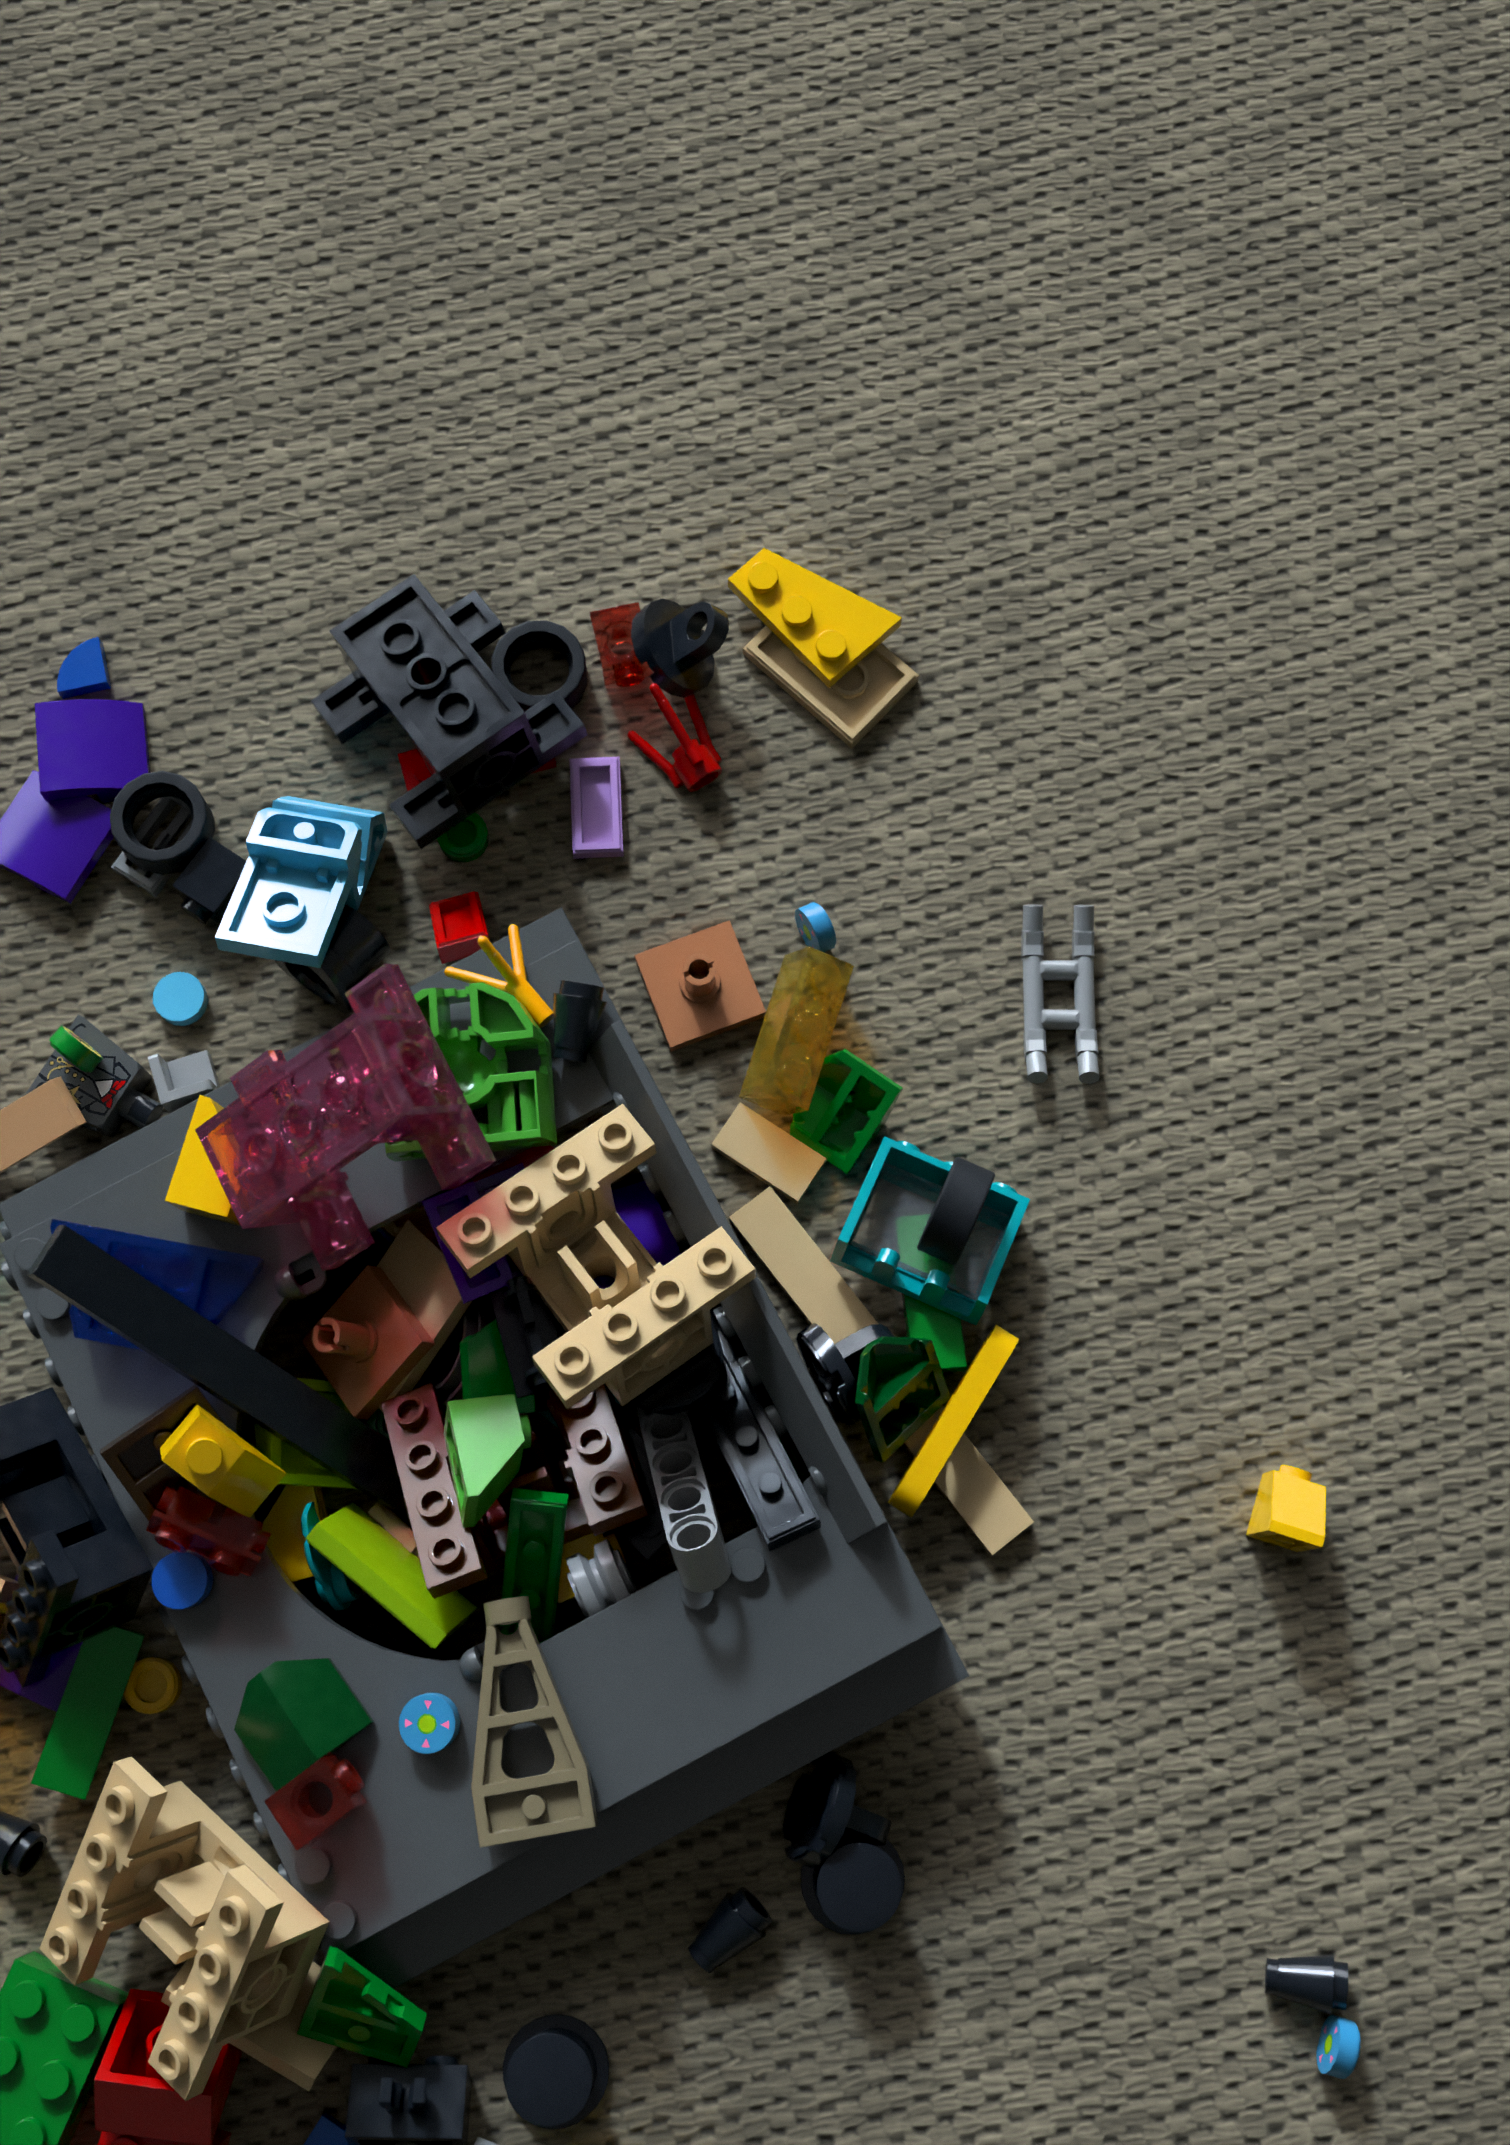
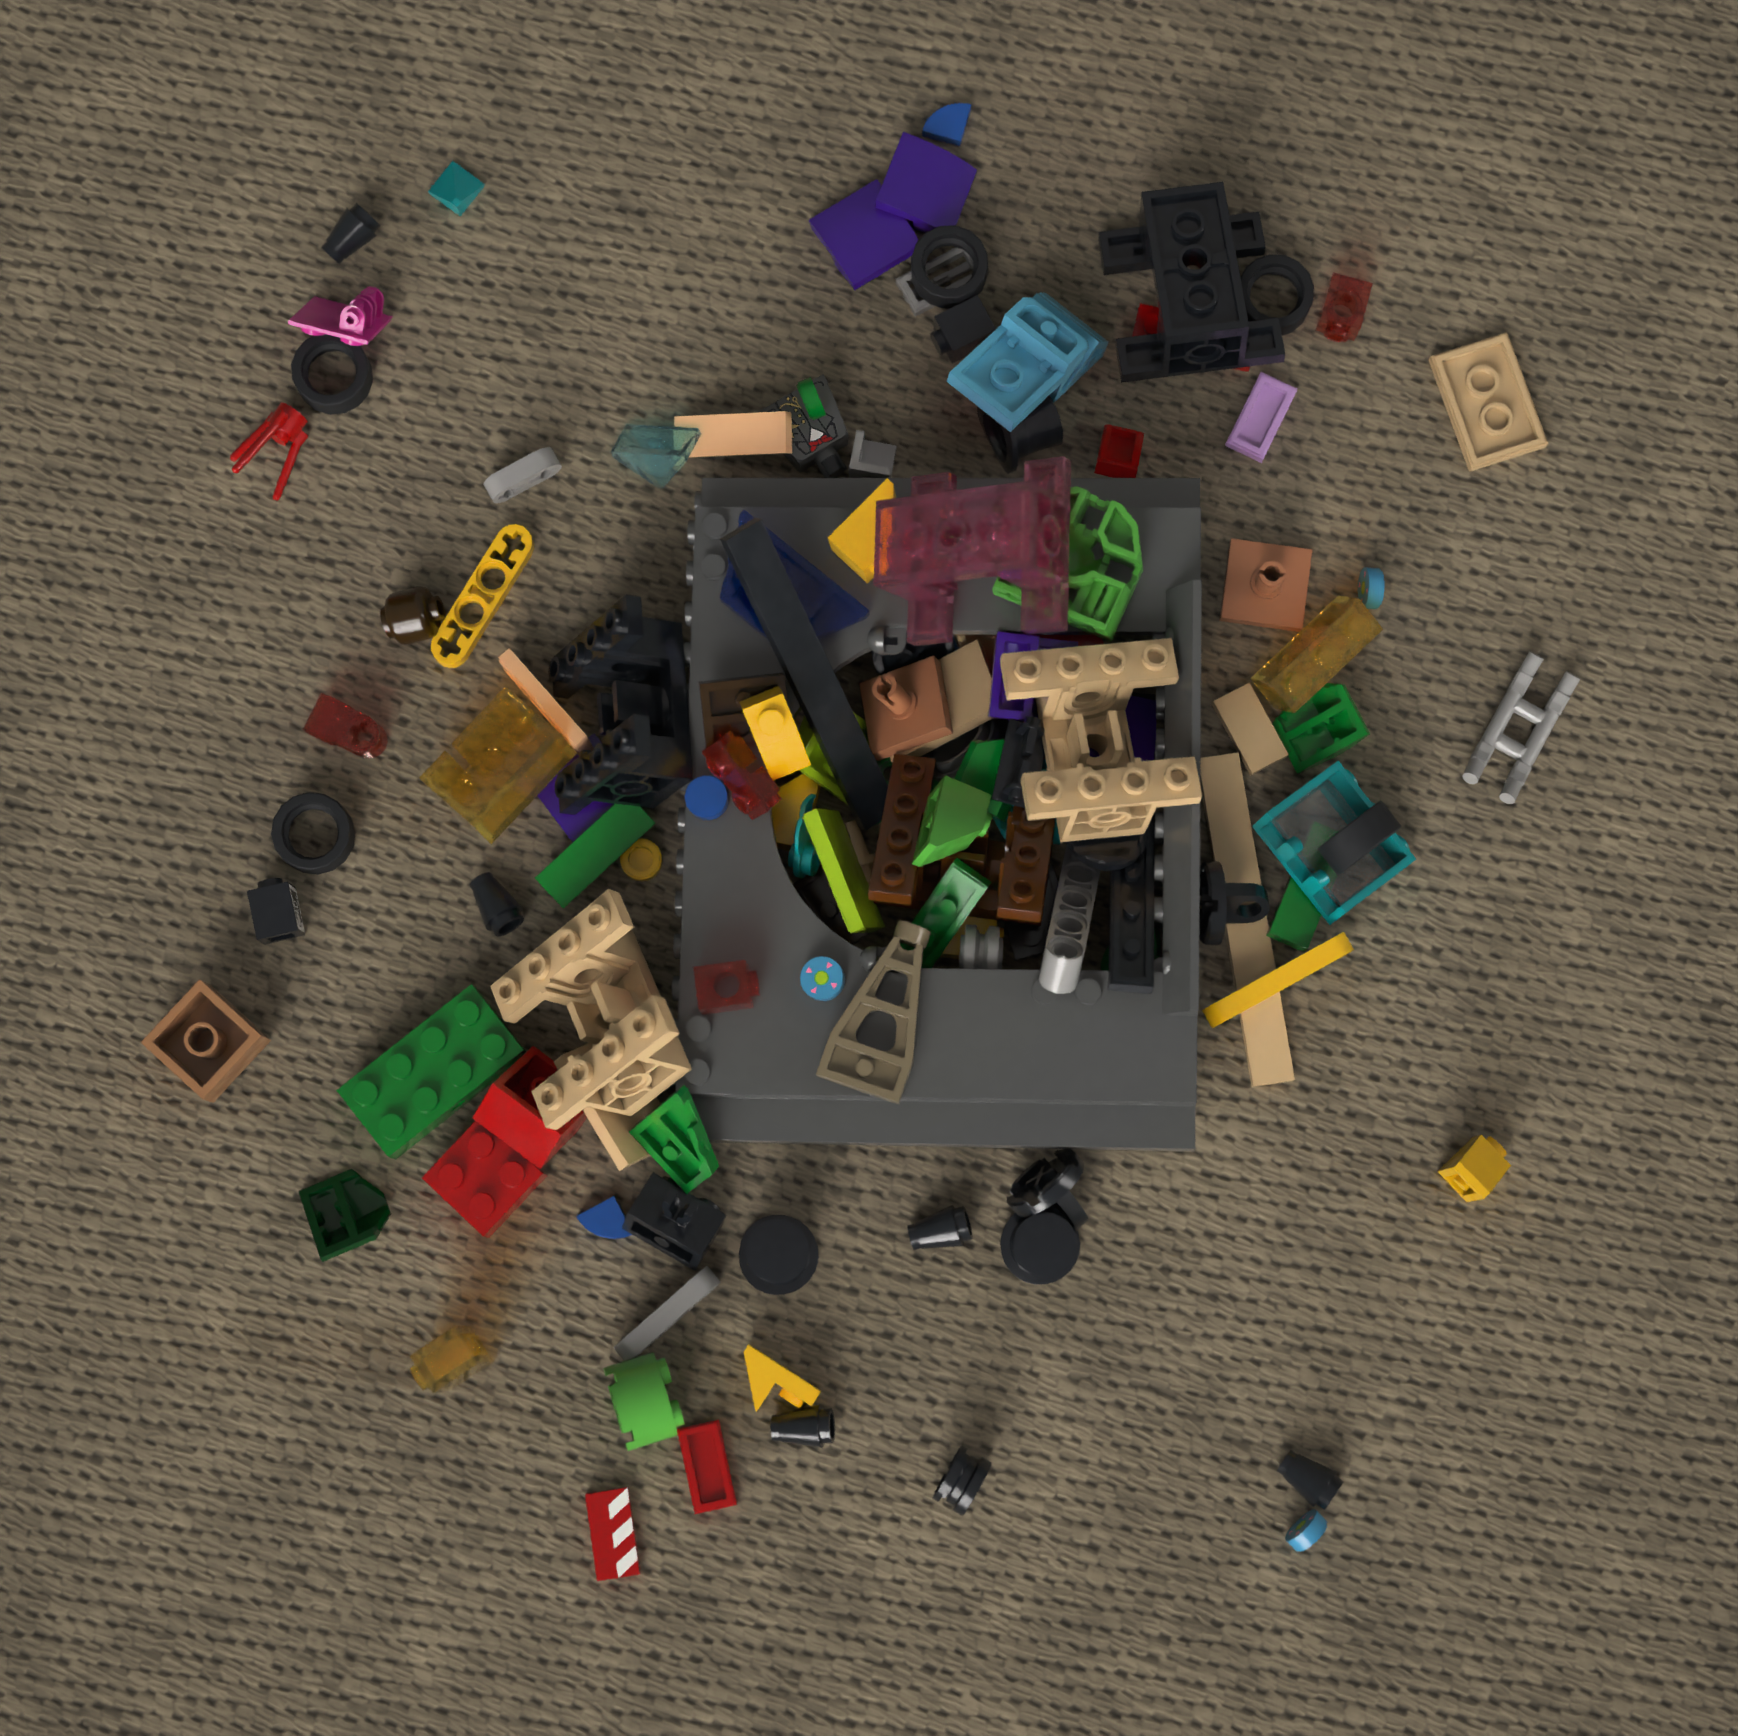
camera: 30 degrees right, 5 degrees up
medium azure tile [153,972,208,1026] -> none
dark green slope [234,1658,374,1794] -> none
green tile [437,813,489,862] -> none
light orange plant [444,924,553,1028] -> none
black cone [553,980,607,1063] -> none
red plant [627,683,722,792] -> none
black tile [631,599,729,698] -> none
yellow wing [728,548,902,688] -> none
dark green slope [855,1336,950,1462] -> none

